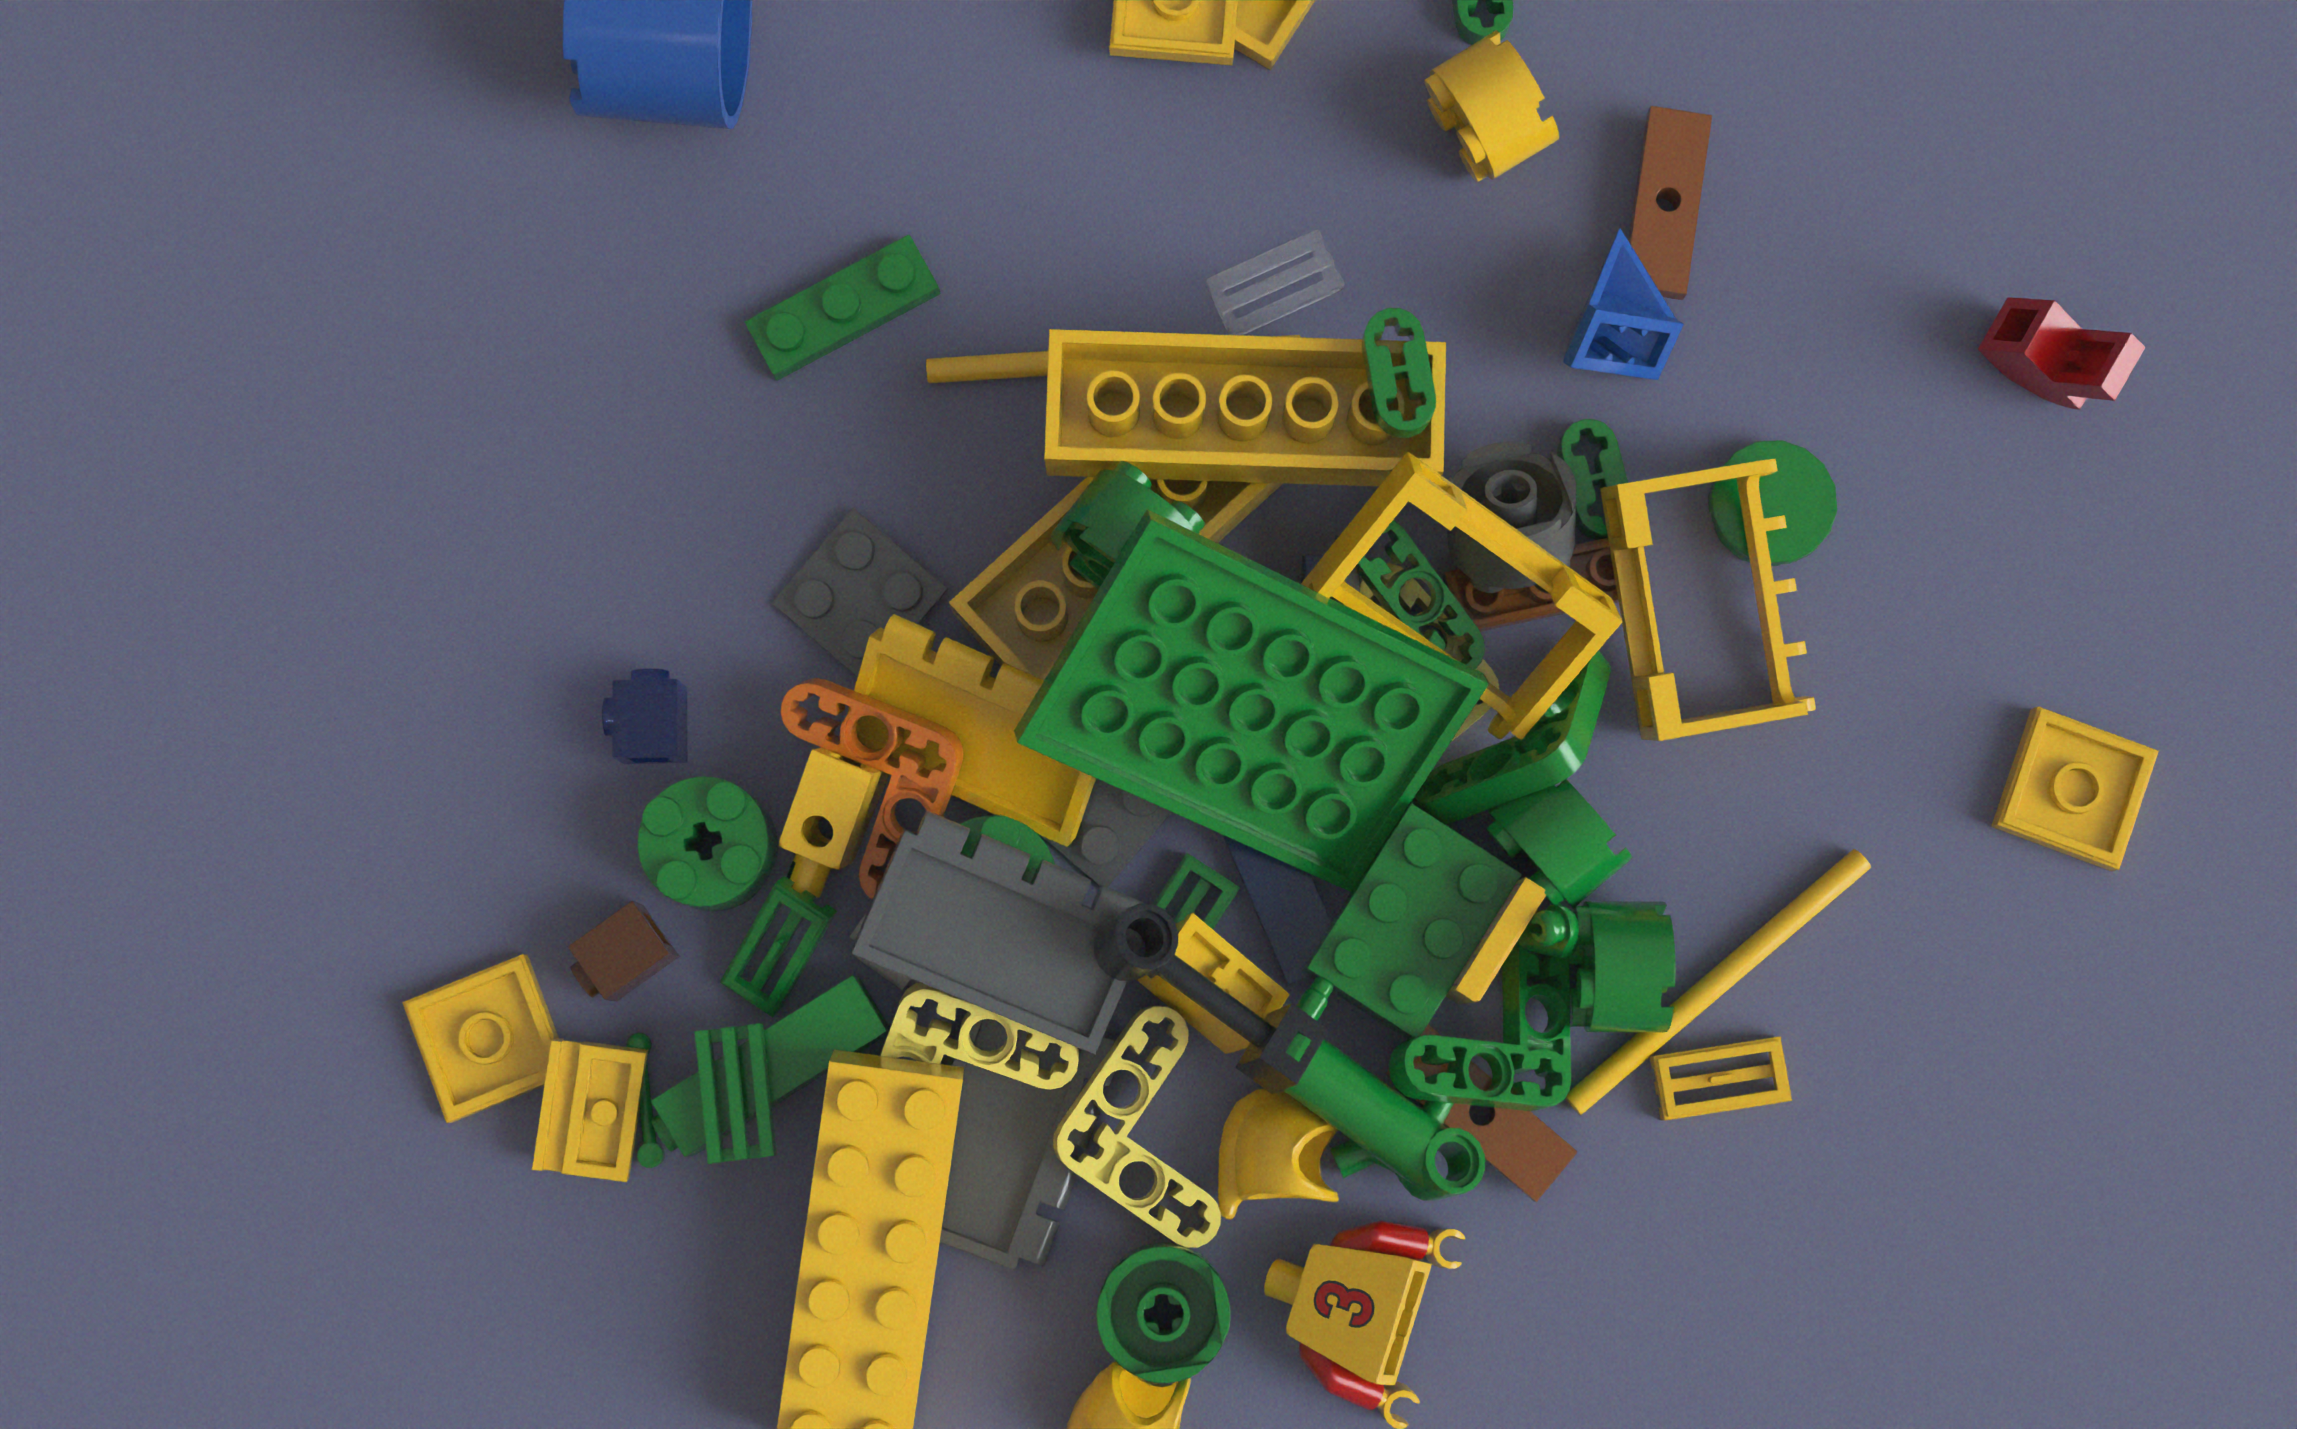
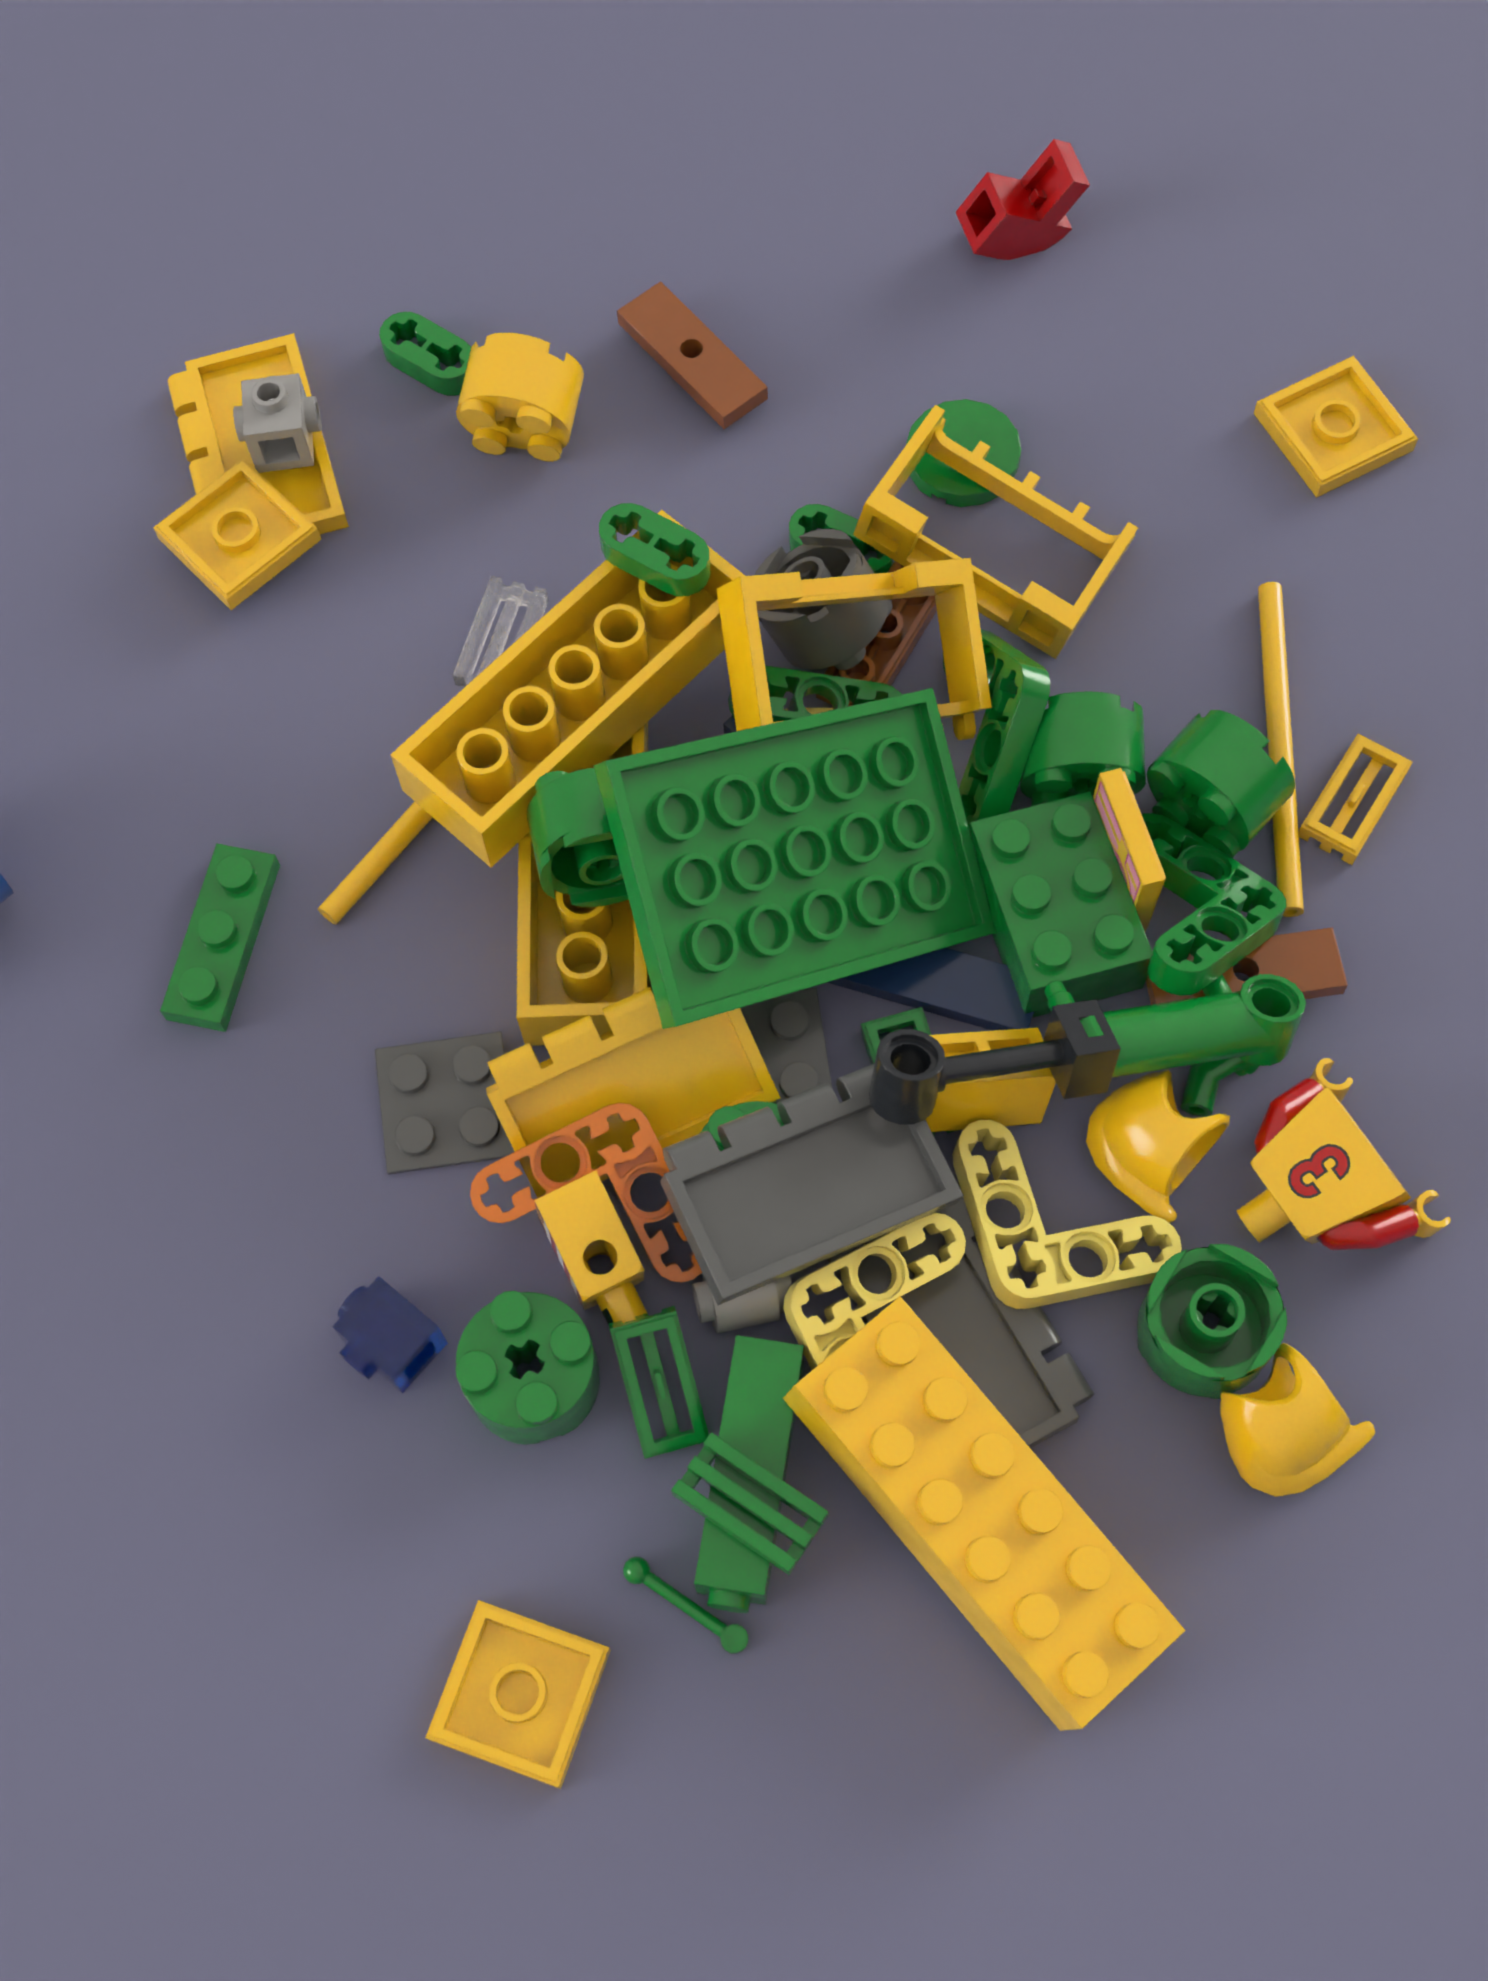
camera: 45 degrees left, 15 degrees down
yellow plate [532,1037,648,1182] -> none
reddish brown brick [568,901,680,1002] -> none
green arm [1518,904,1579,959] -> none
blue slope [1563,227,1684,380] -> none

